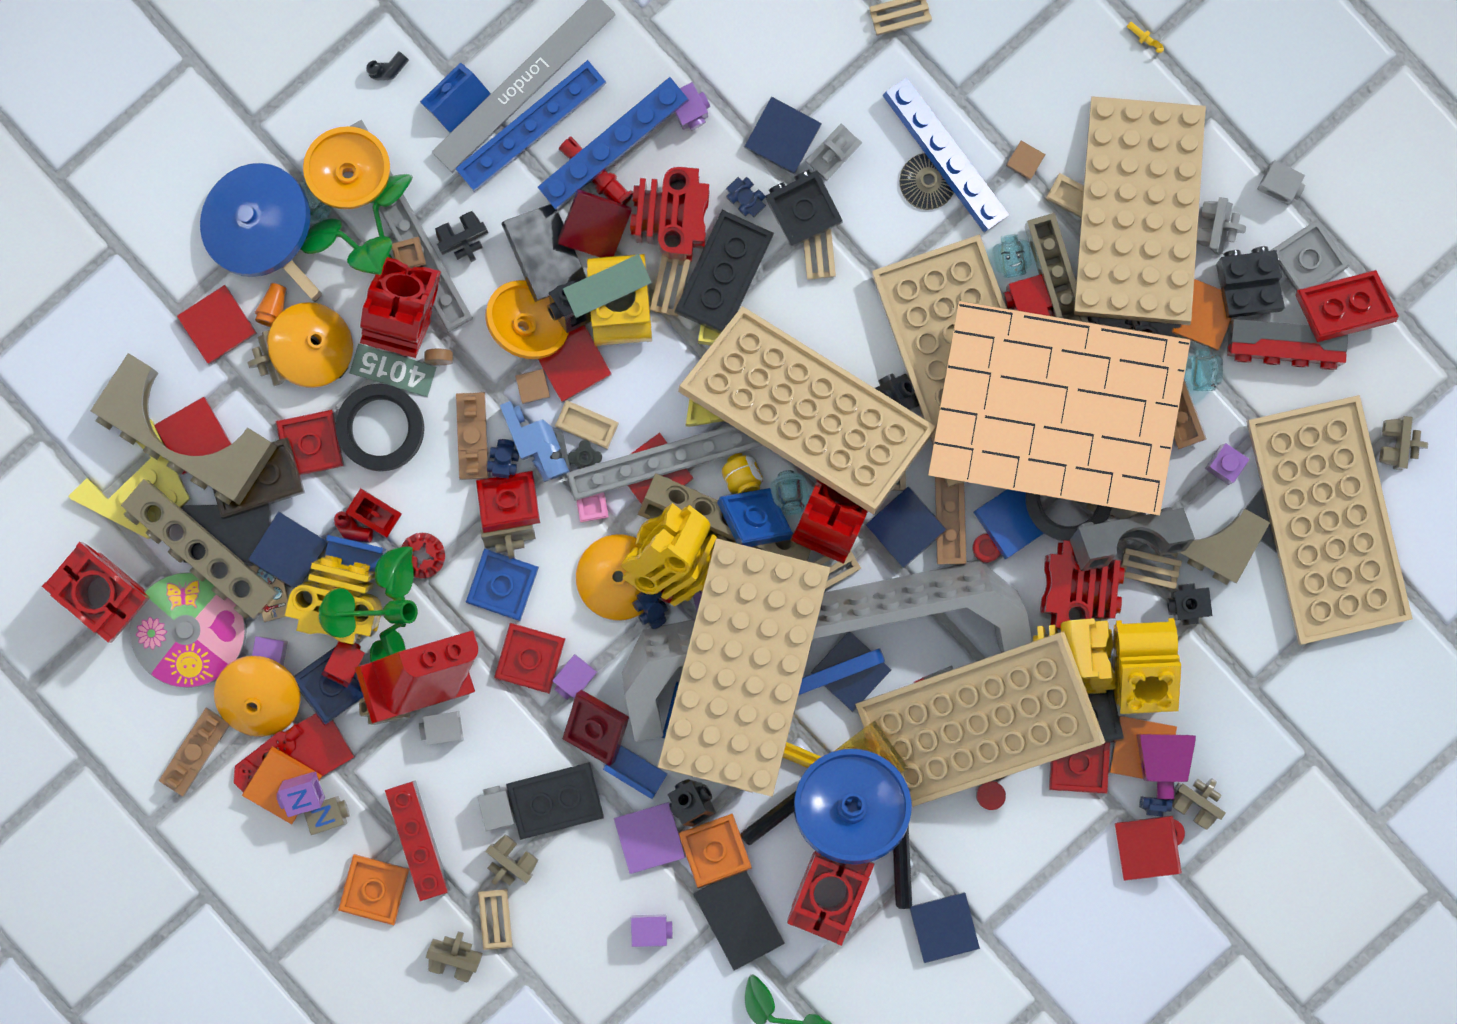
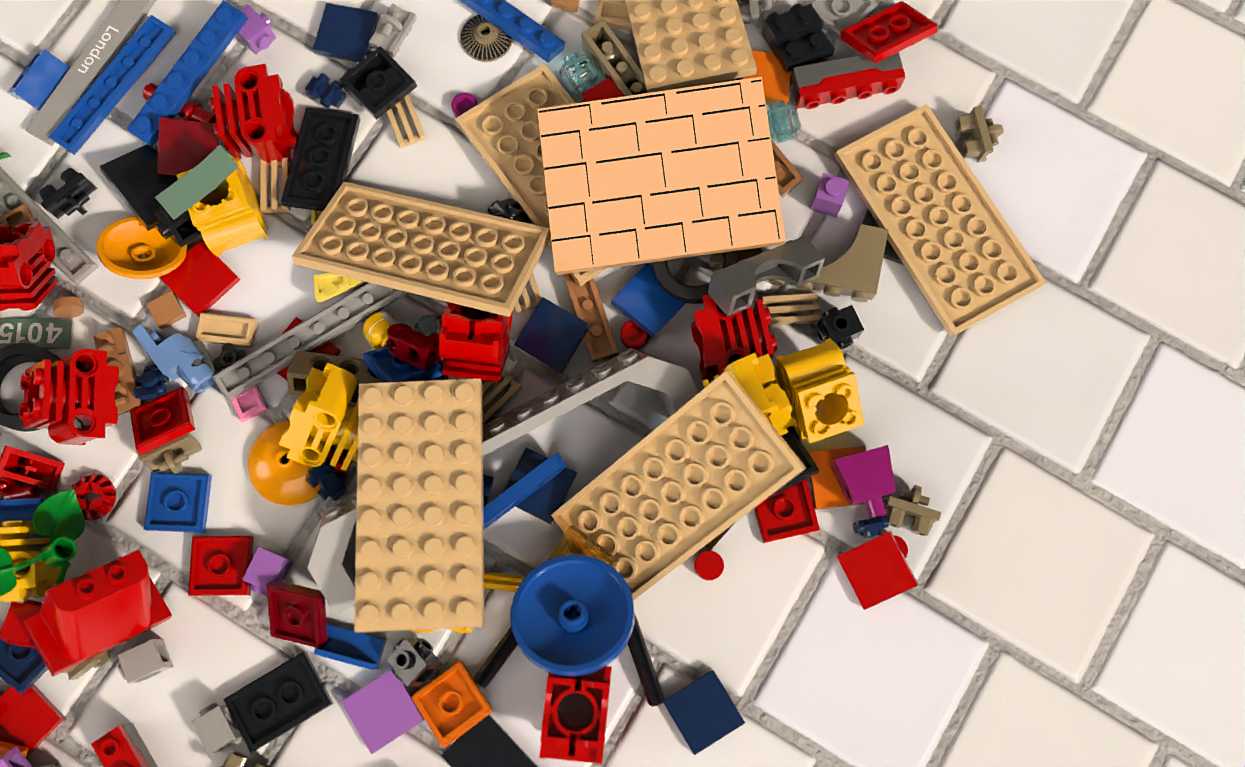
camera: 15 degrees left, 10 degrees down
none -> red piece [19,349,119,445]
none -> dark red leg [387,323,441,372]
none -> magenta tile [451,93,478,118]

